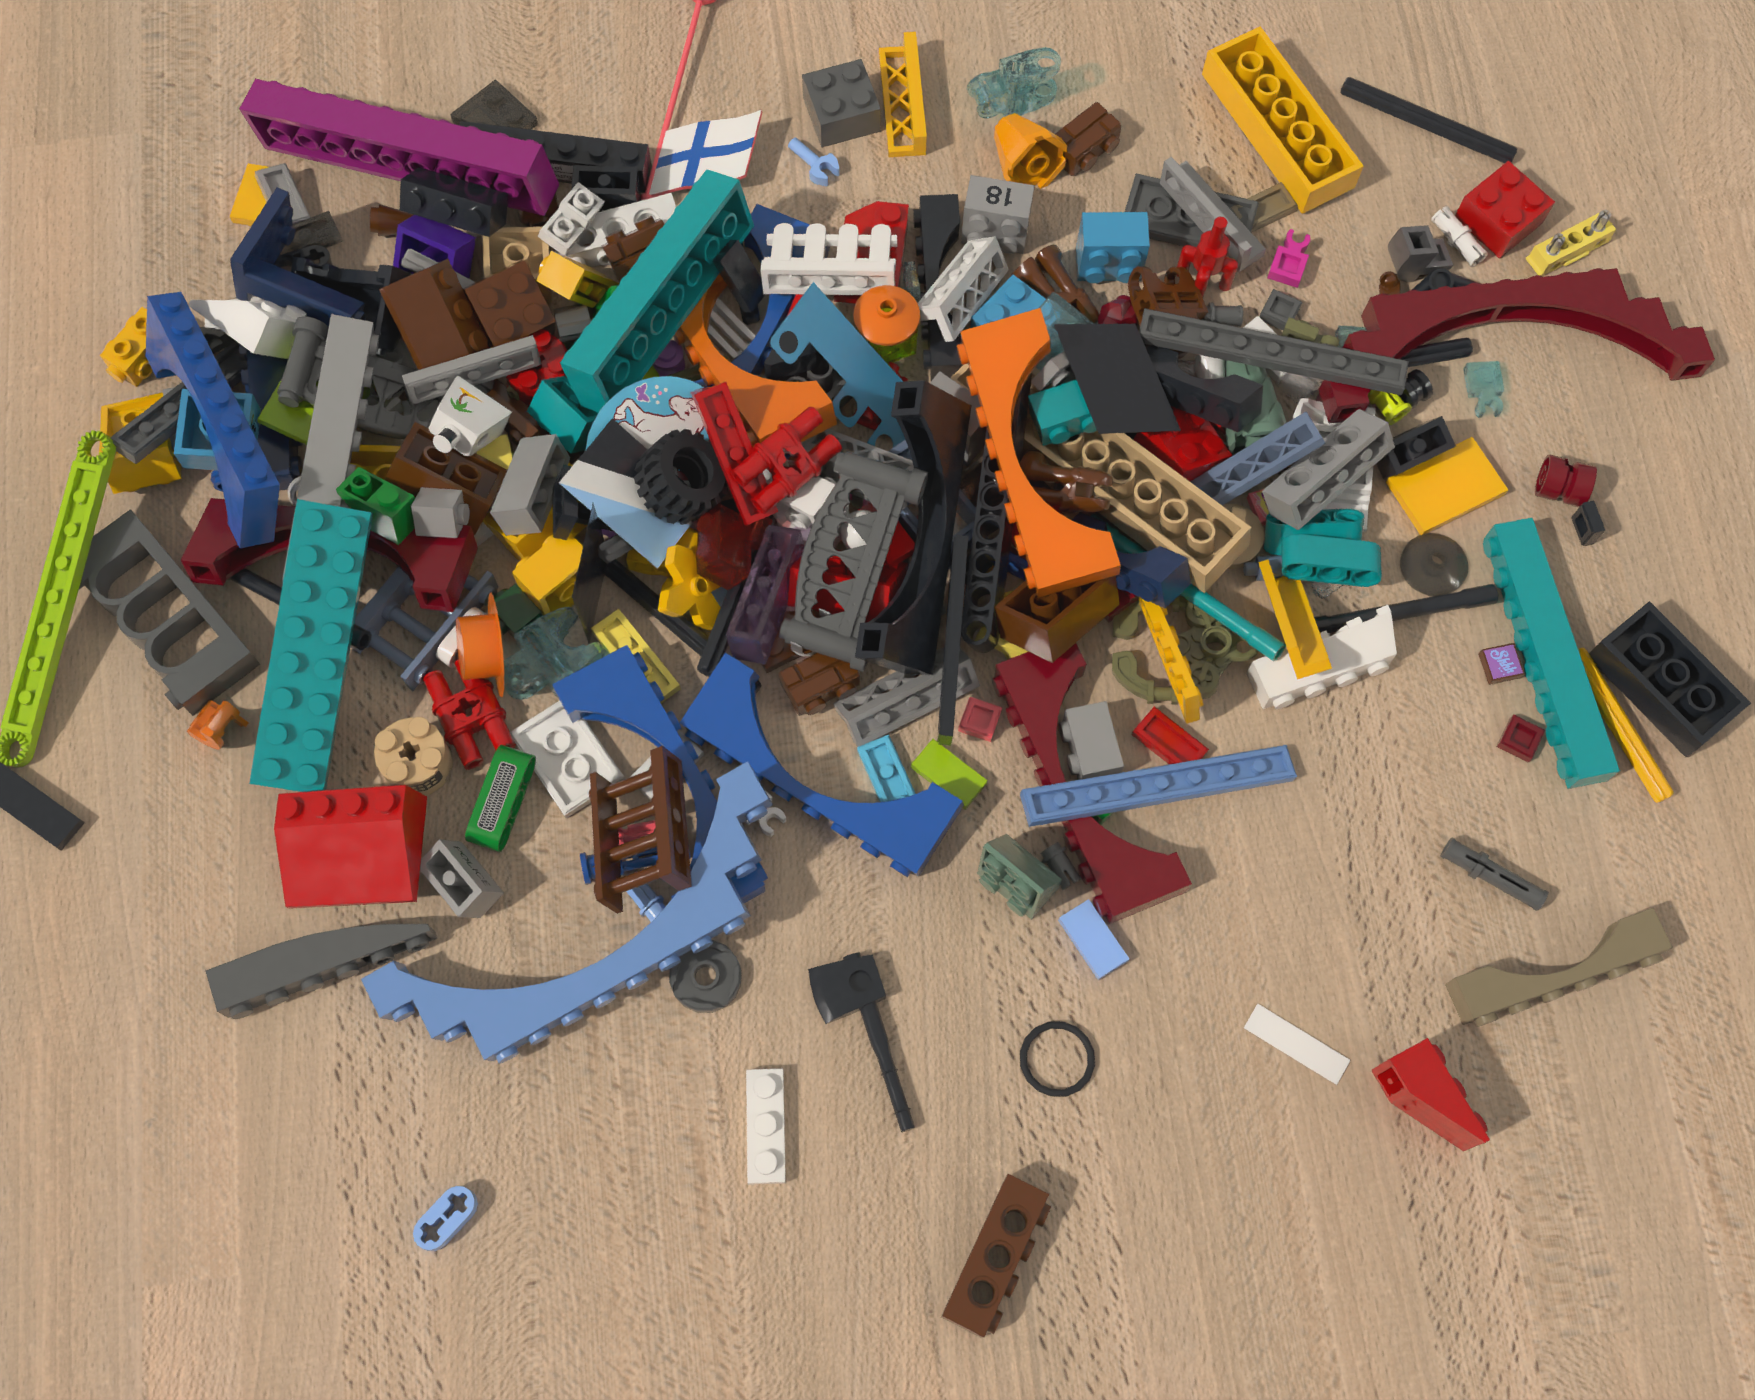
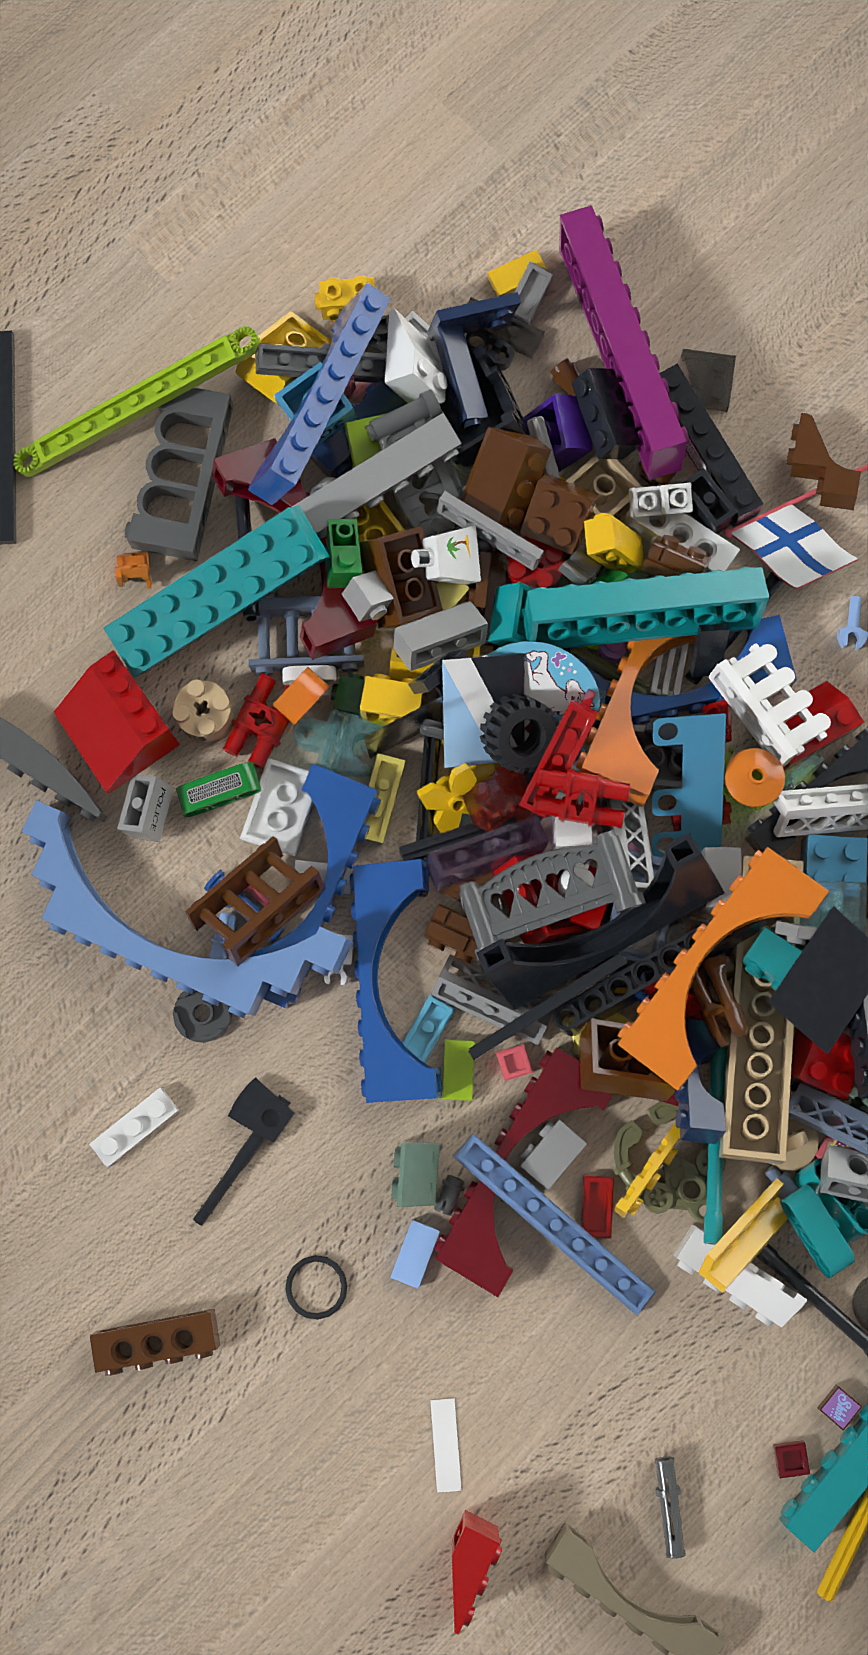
camera: 60 degrees right, 10 degrees up
none -> reddish brown arch [786,413,861,510]

